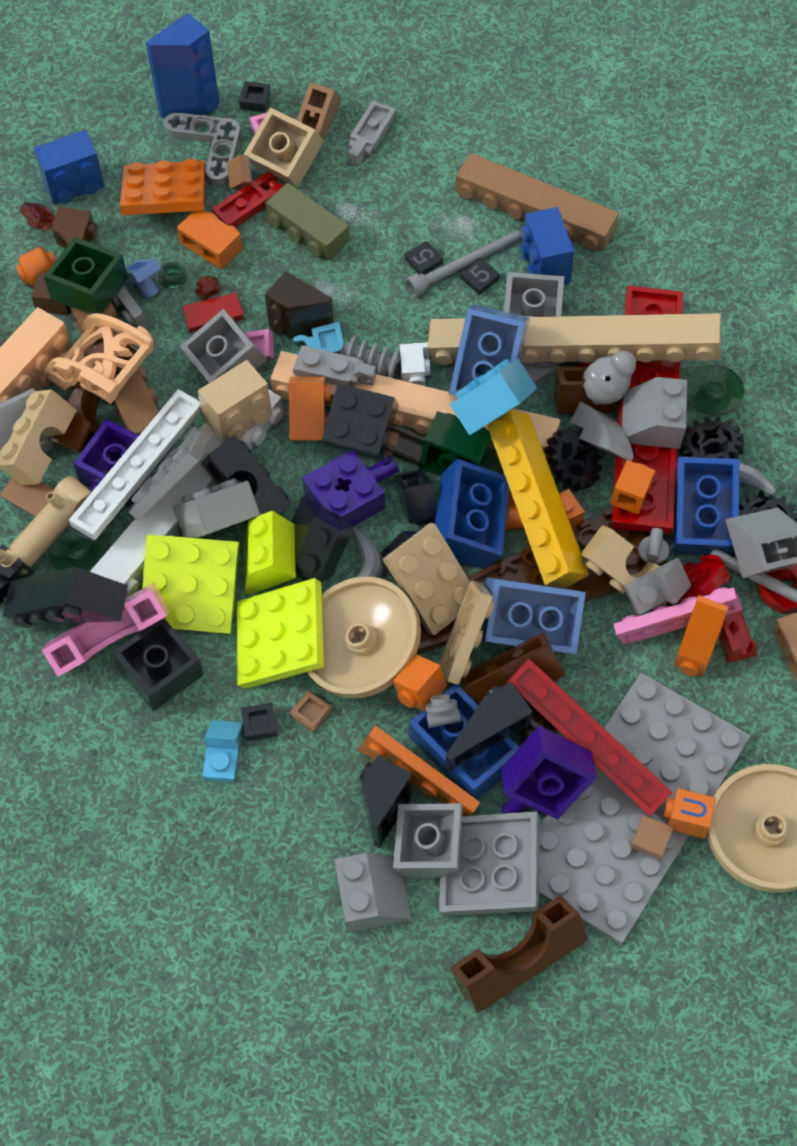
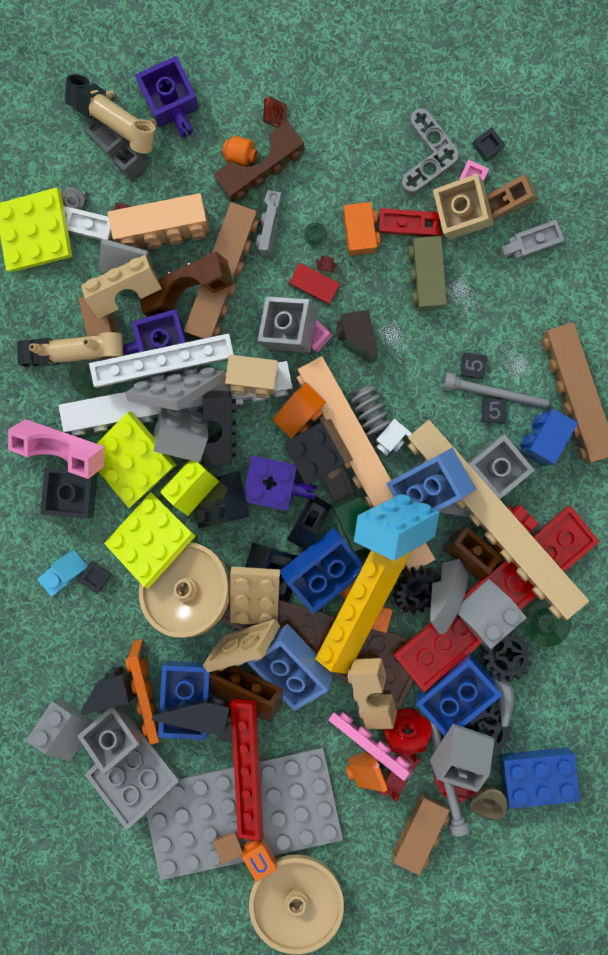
camera: 40 degrees right, 25 degrees up
black wedge [3,567,128,628] -> none
blue brick [34,130,104,205] -> none
light nougat fence [43,313,154,404] -> none
dark green brick [44,237,128,314] -> none
orange plate [120,159,206,216] -> none
medium blue tile [125,259,161,299] -> none
blue slope [146,13,220,118] -> none
medium nougat tile [226,155,252,189] -> none
medium nougat tile [289,690,333,733] -> none
medium azure plate [293,322,345,355] -> none
light grey hinge [293,345,376,386] -> none
light grey piece [352,527,383,578] -> none
orange brick [393,654,448,712] -> none
light grey plate [425,694,461,728] -> none
reddish brown arch [450,895,588,1013] -> none
dark purple brick [501,726,597,820] -> none
light grey piece [583,351,636,405] -> none
orange brick [611,460,656,515] -> none
light grey slope [623,558,691,615] -> none
light grey plate [638,528,669,565] -> none

